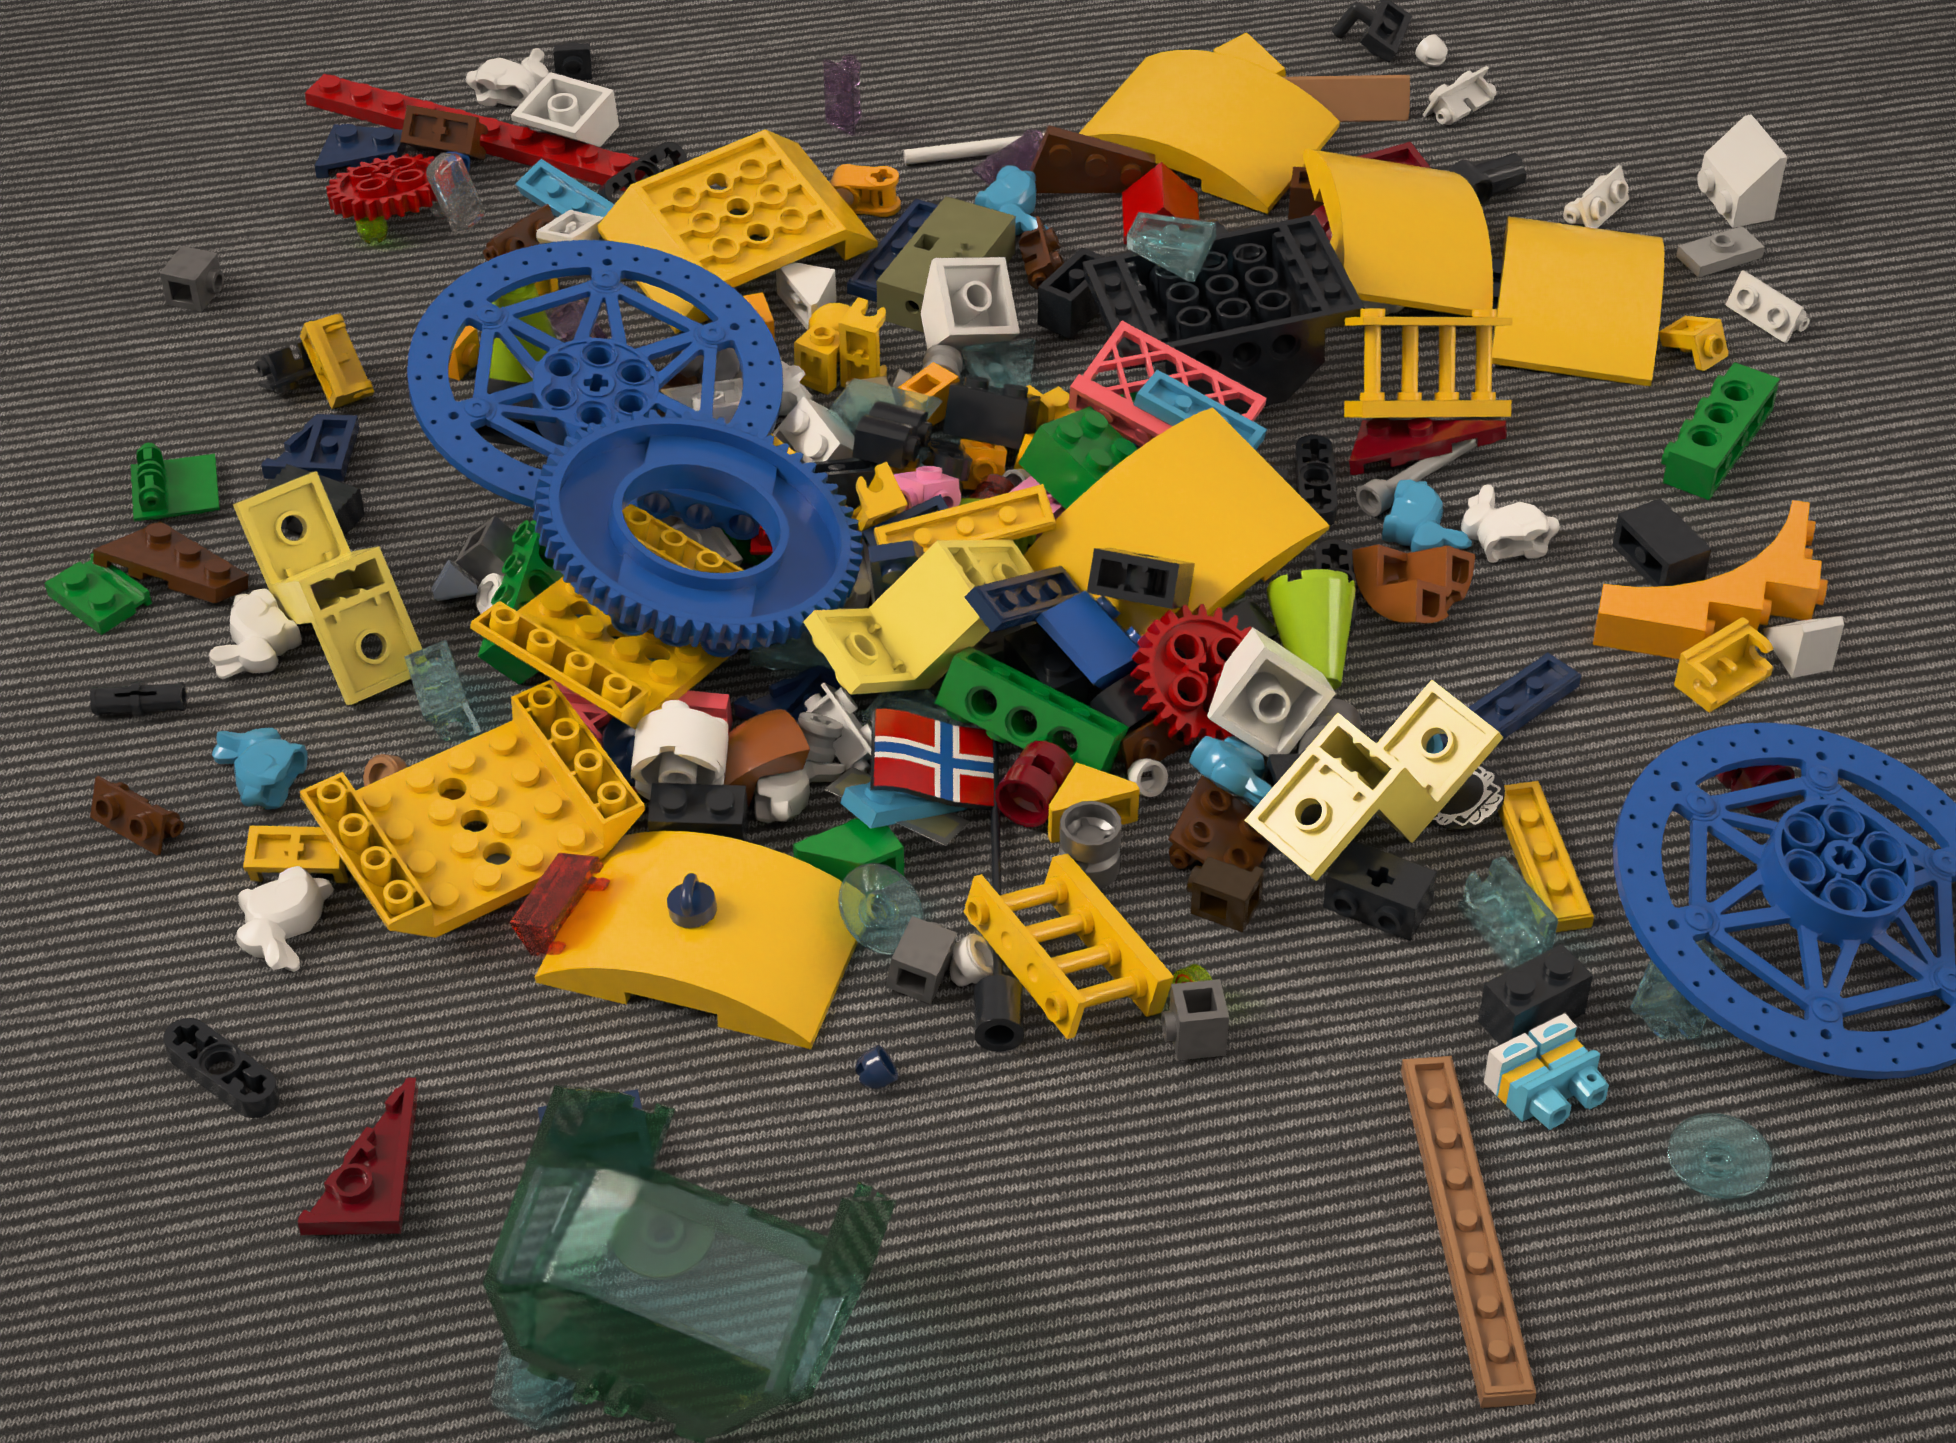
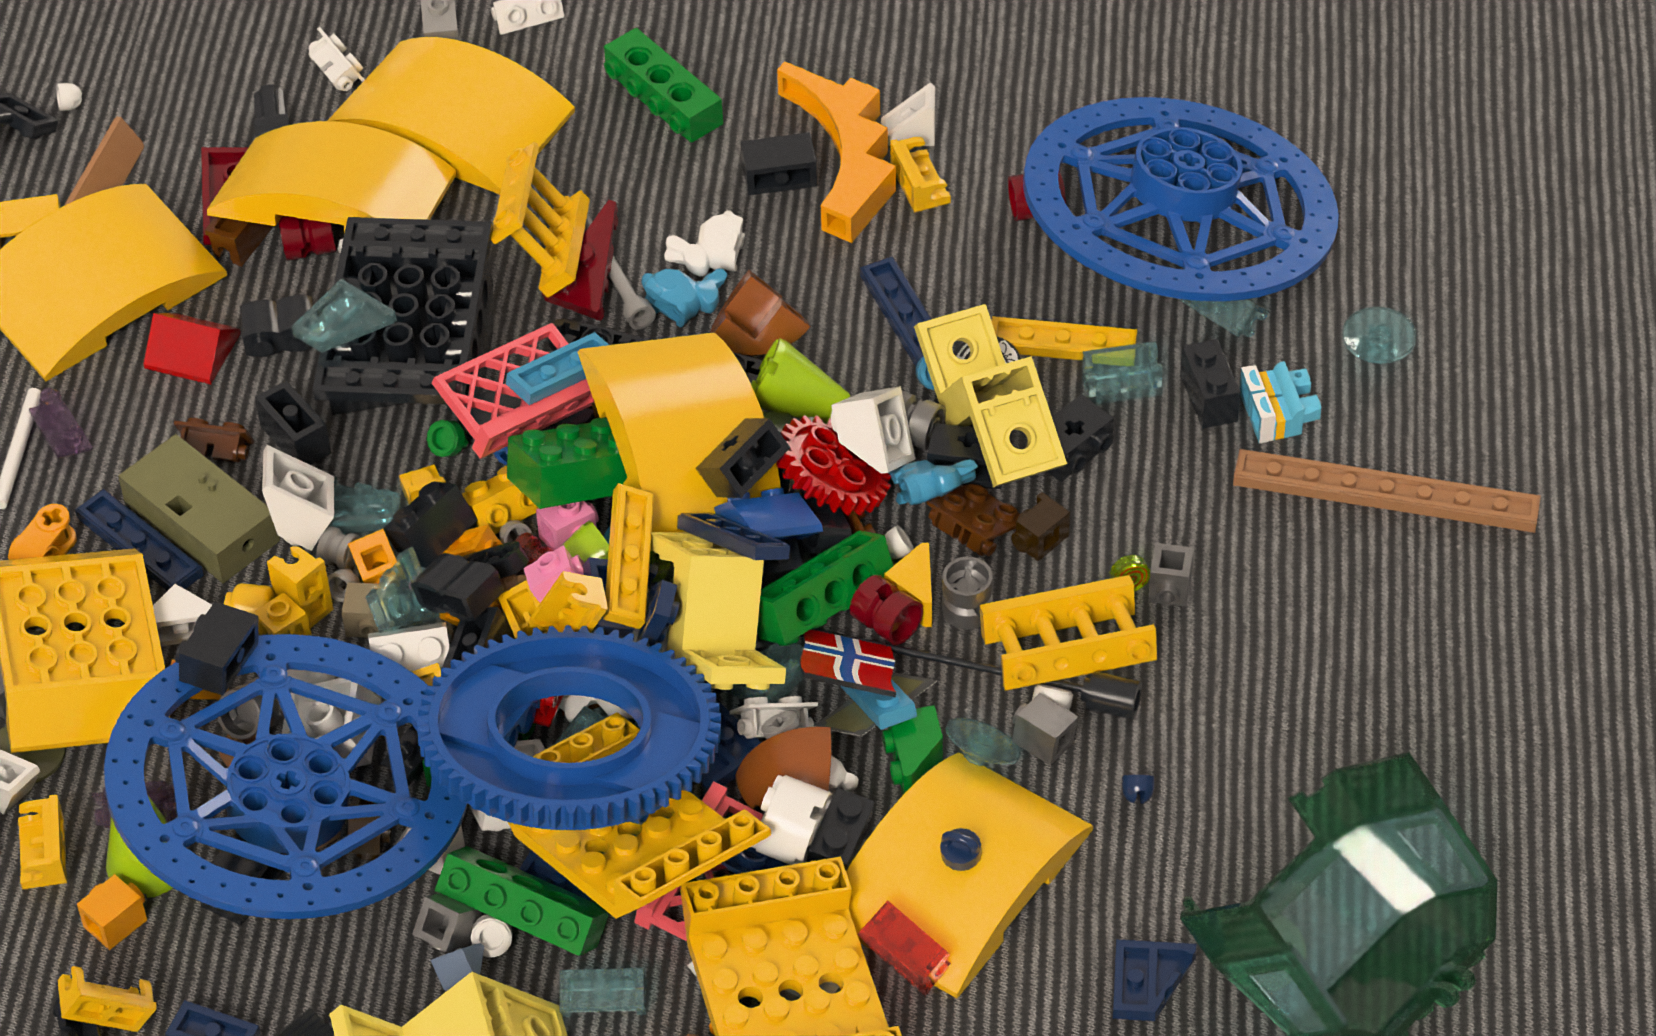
camera: 70 degrees left, 5 degrees up
dark azure animal [975,165,1048,235] -> none
reddish brown wing [1029,125,1156,193] -> none
white hinge [1423,66,1496,125] -> none
yellow bracket [1659,315,1728,371] -> none
none -> black brick [175,601,258,696]

